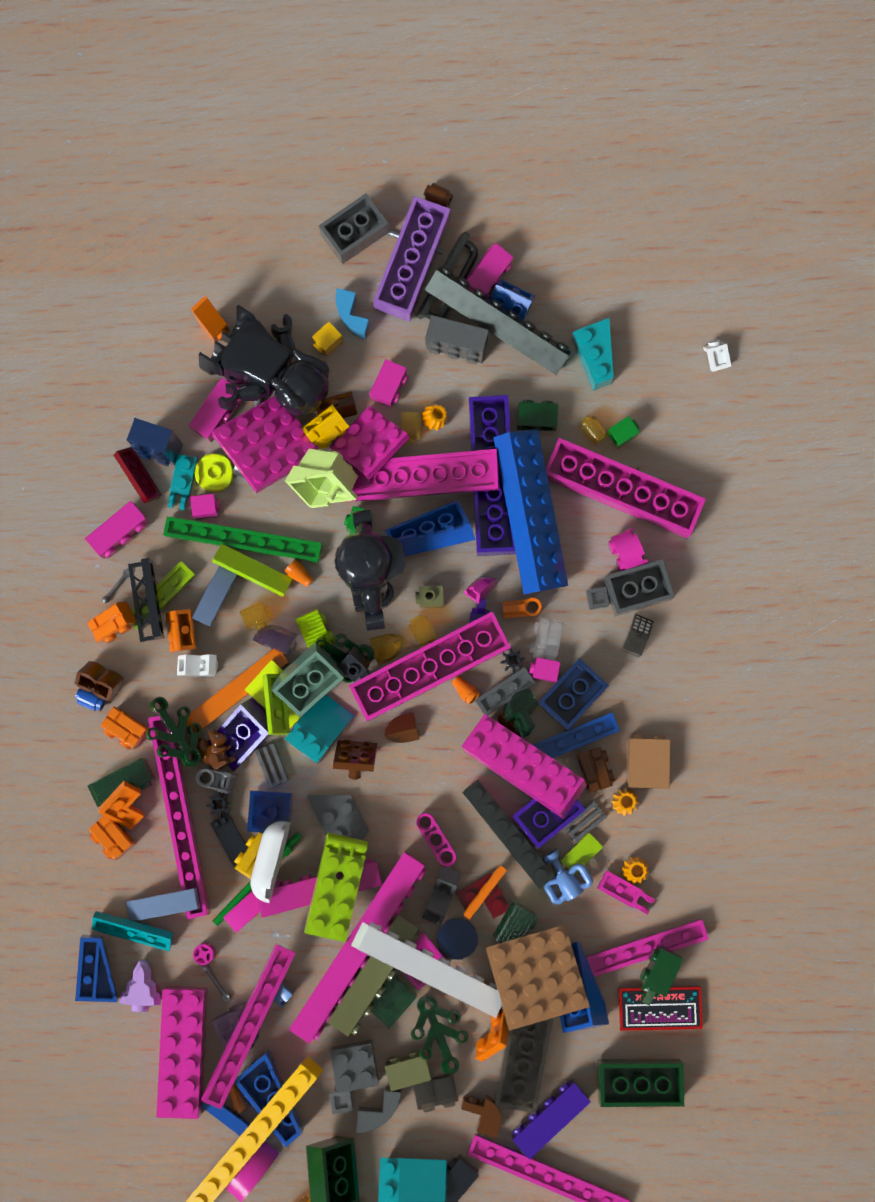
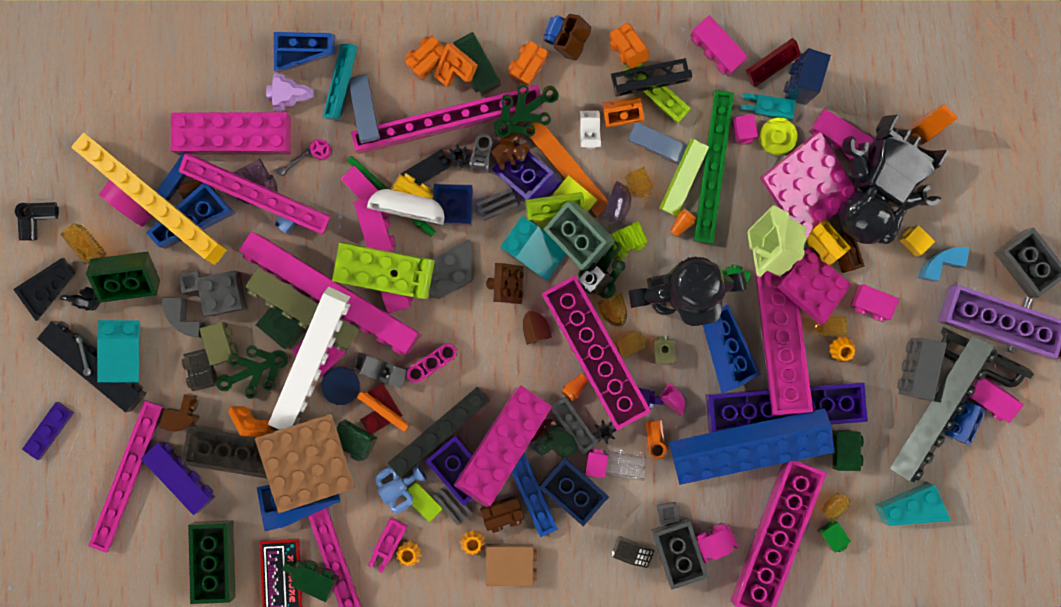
camera: 85 degrees right, 5 degrees up
flat silver hinge [102,569,130,603] -> none

